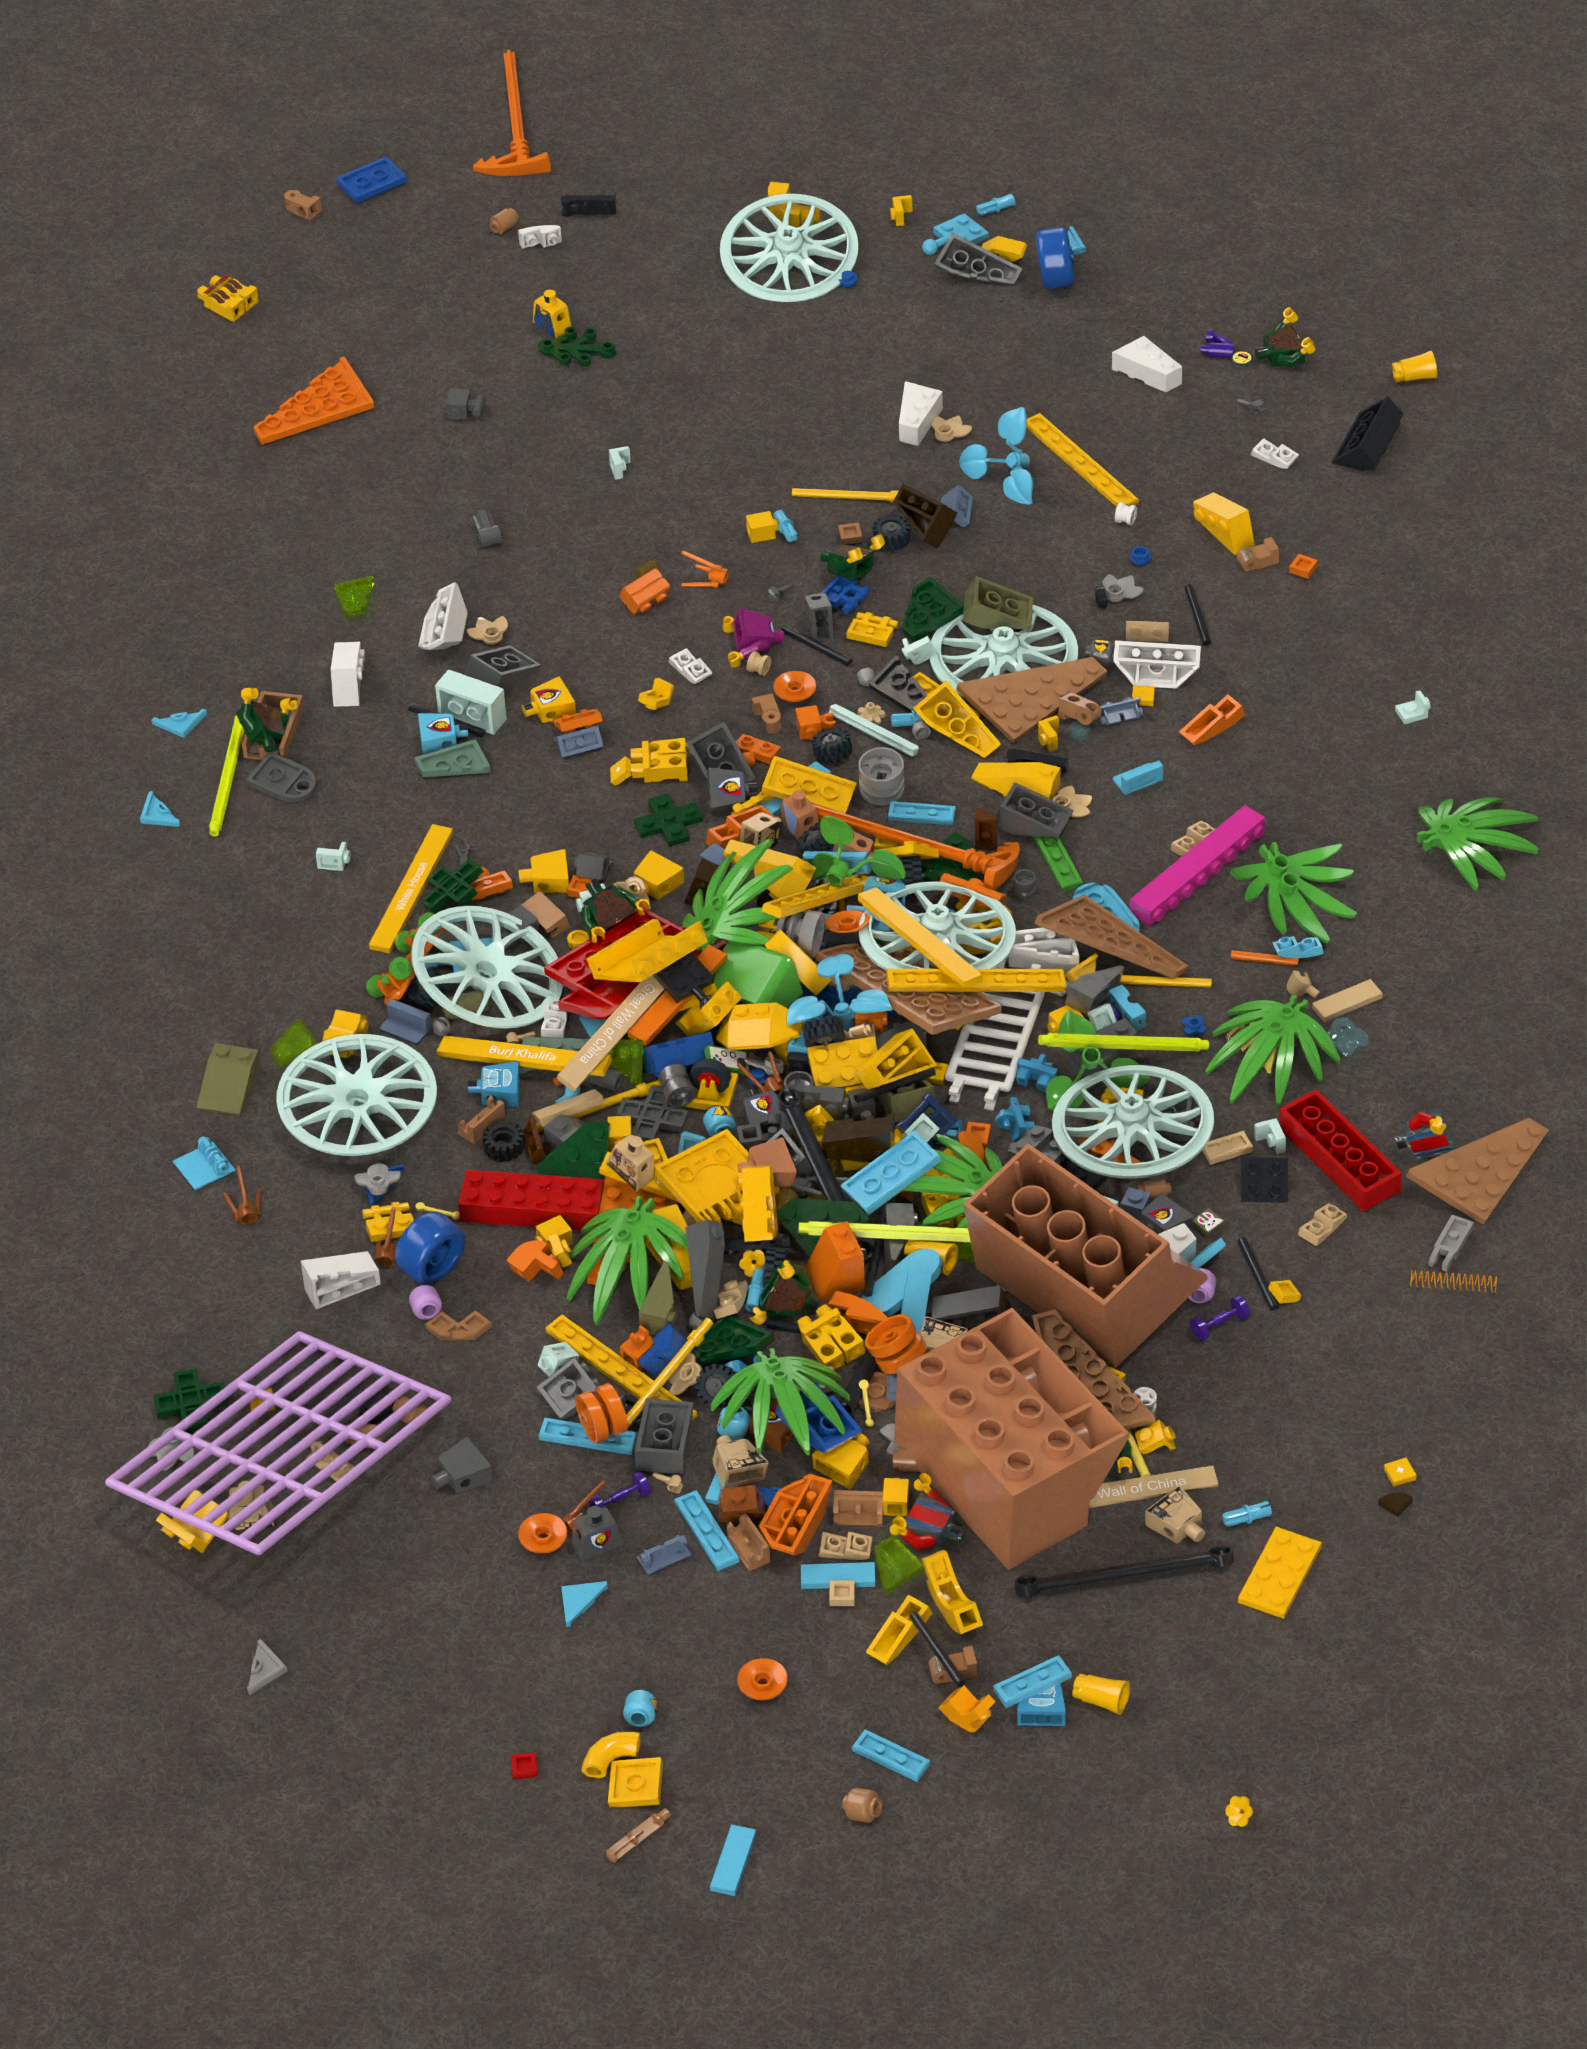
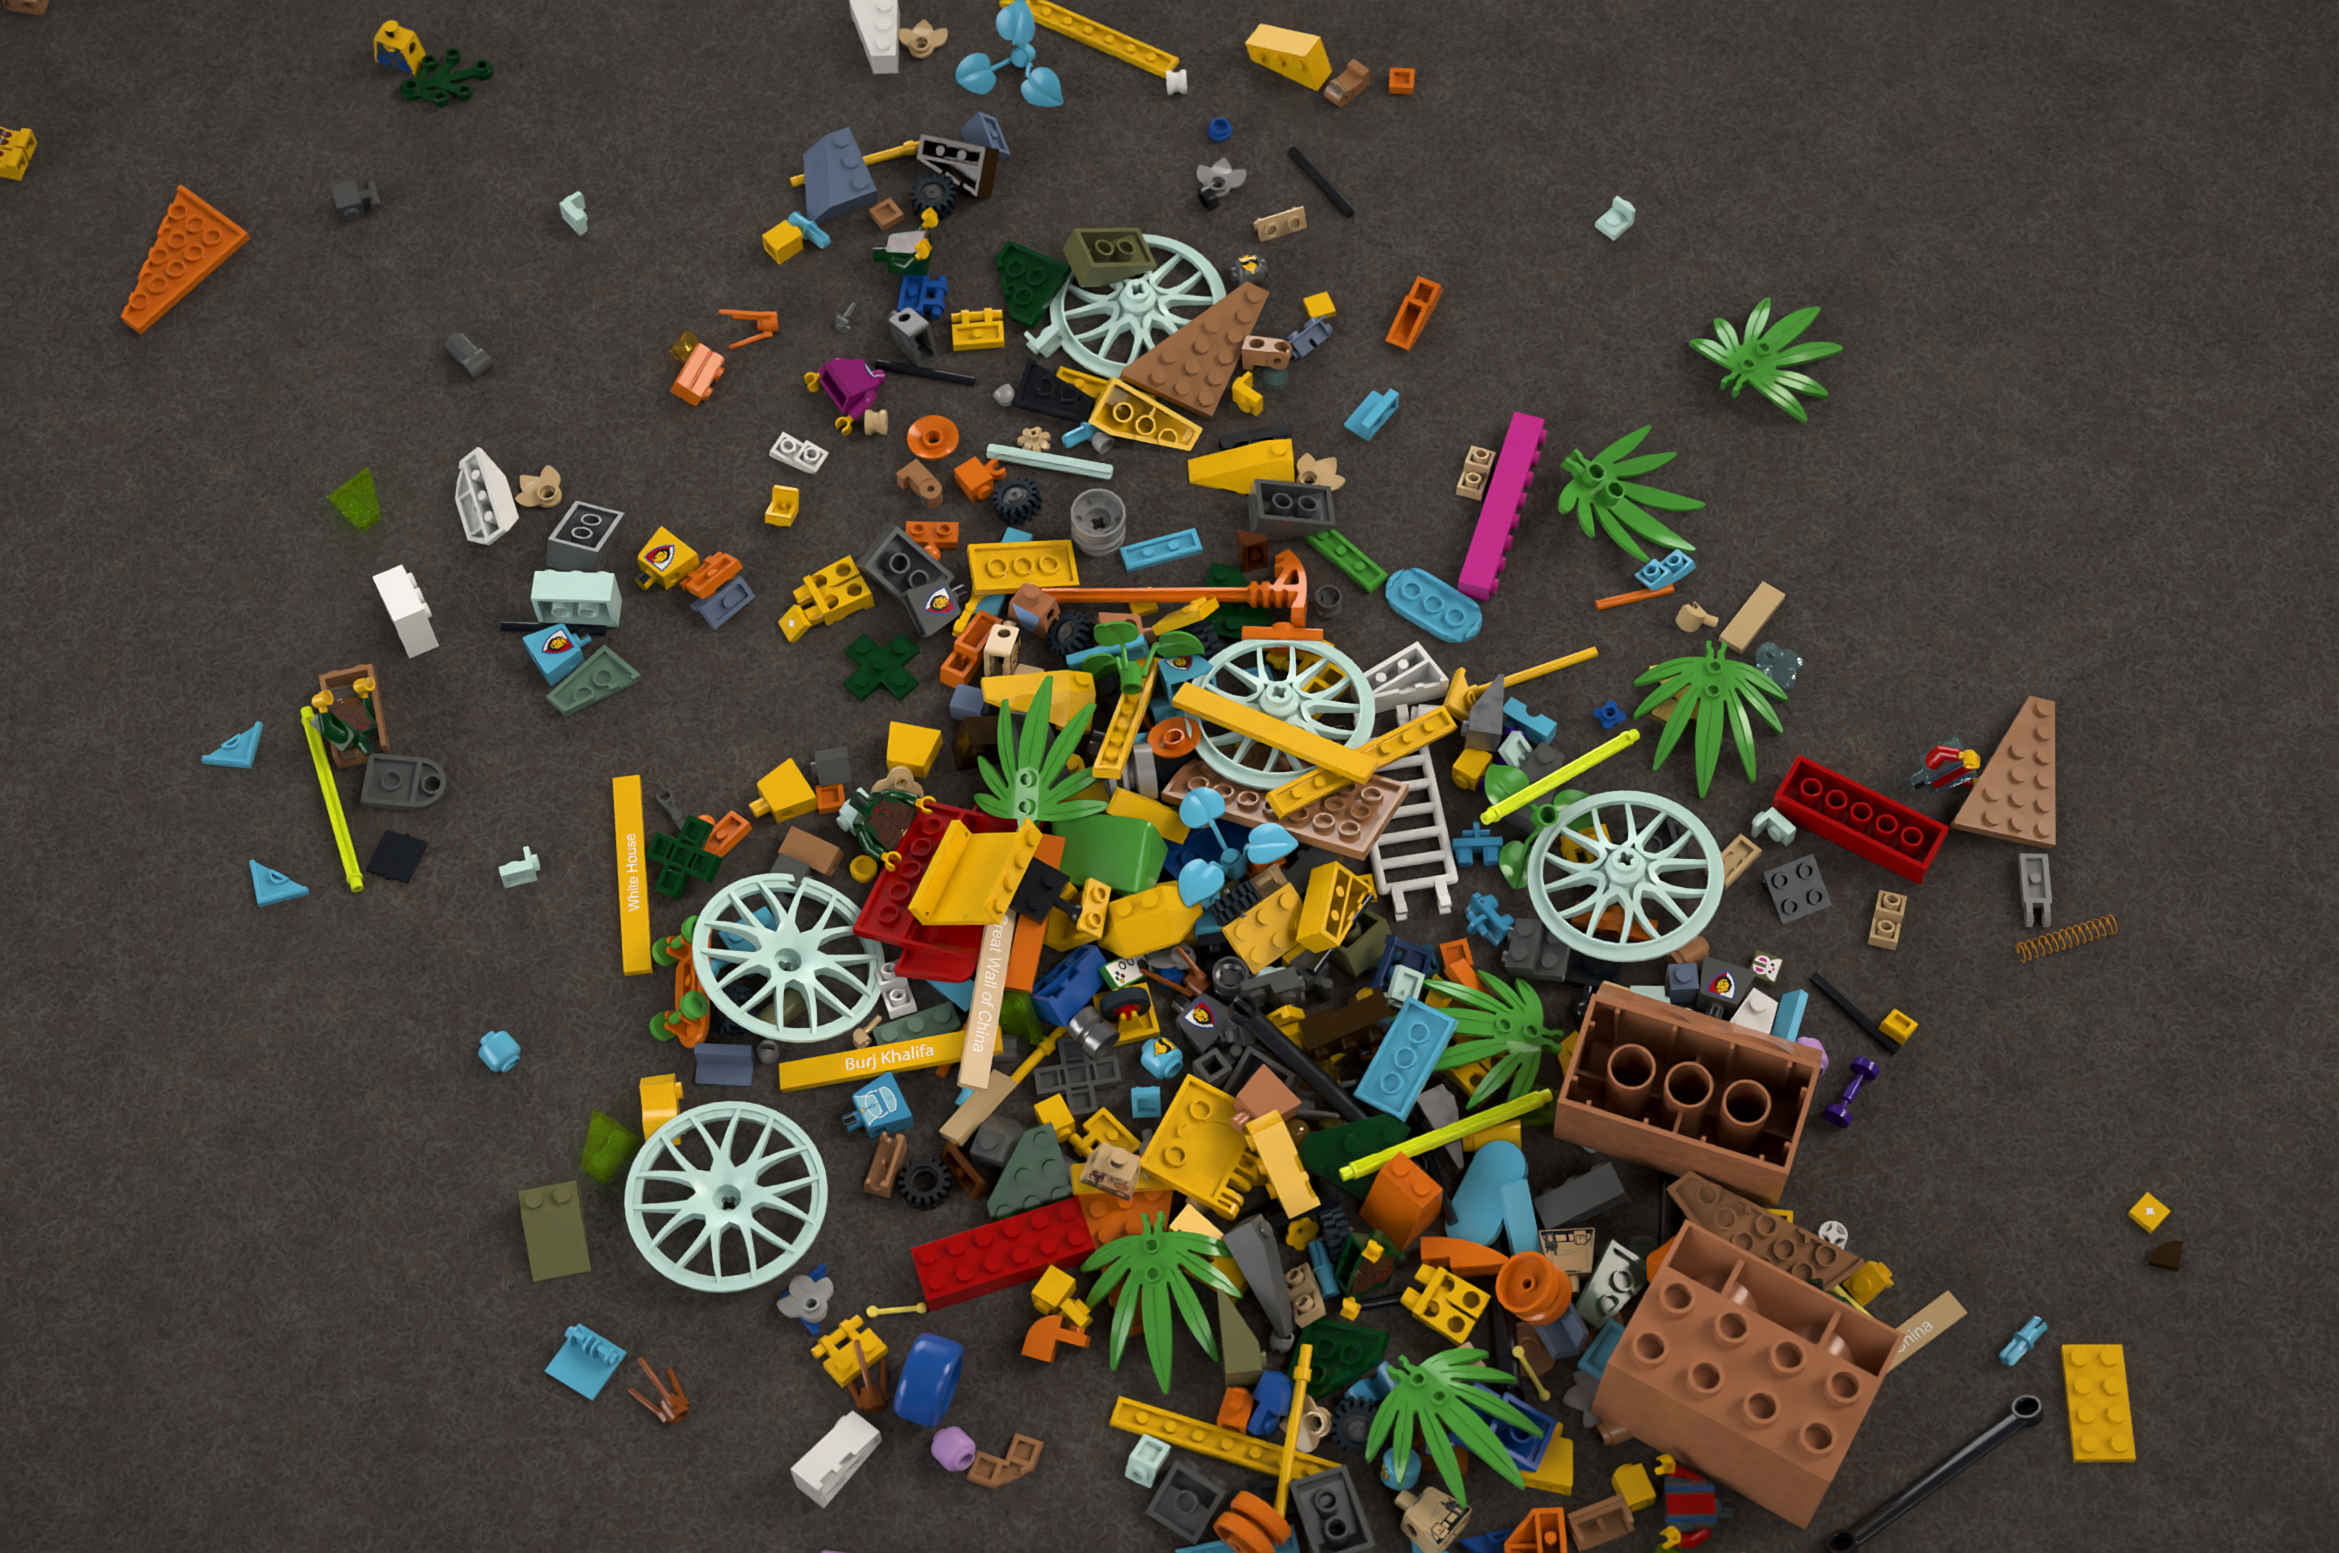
camera: 25 degrees left, 15 degrees up
medium nougat wing [1034,894,1188,979] -> none
white wedge [1114,641,1201,689] -> none
tan torso [1145,1486,1205,1544] -> none
none -> black piece [367,829,428,884]
none -> medium azure head [478,1031,521,1073]
none -> sand blue wedge [803,127,877,224]

